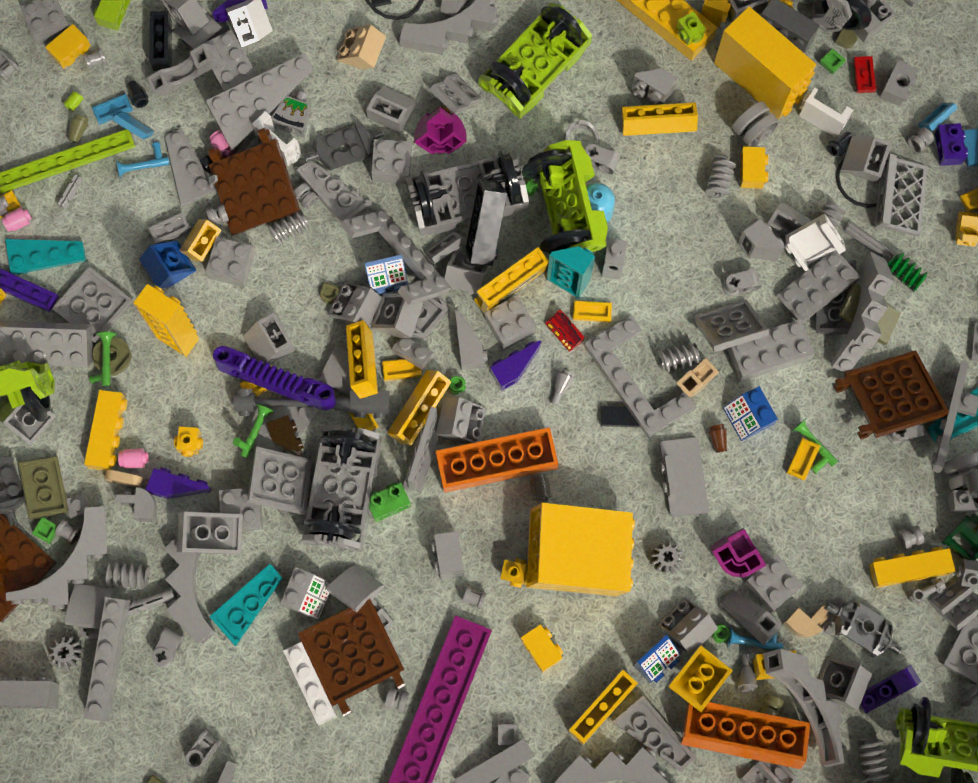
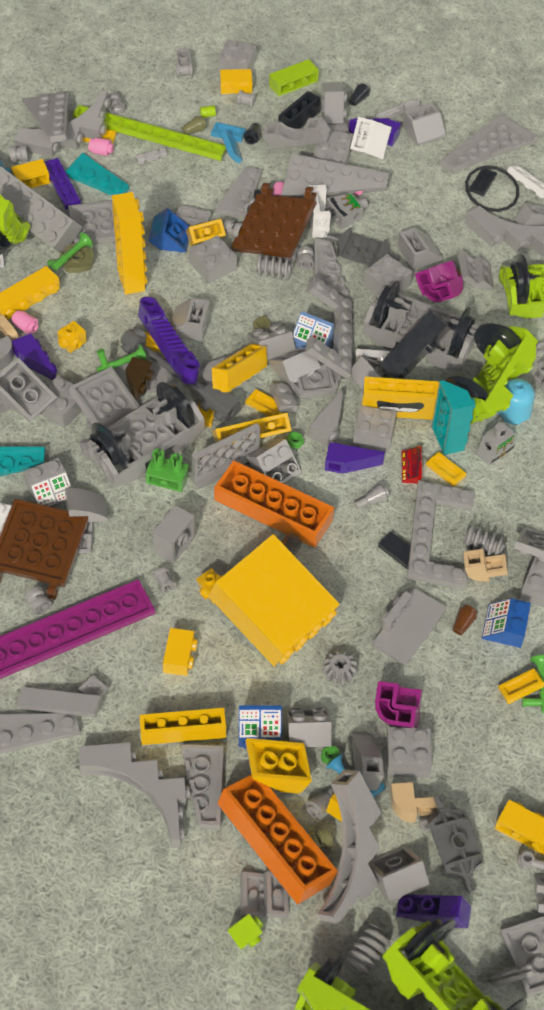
camera: 40 degrees right, 20 degrees down
dark azure piece [116,142,170,179] -> none
tan slope [336,25,386,69] -> none
bright green plate [525,179,538,197] -> none

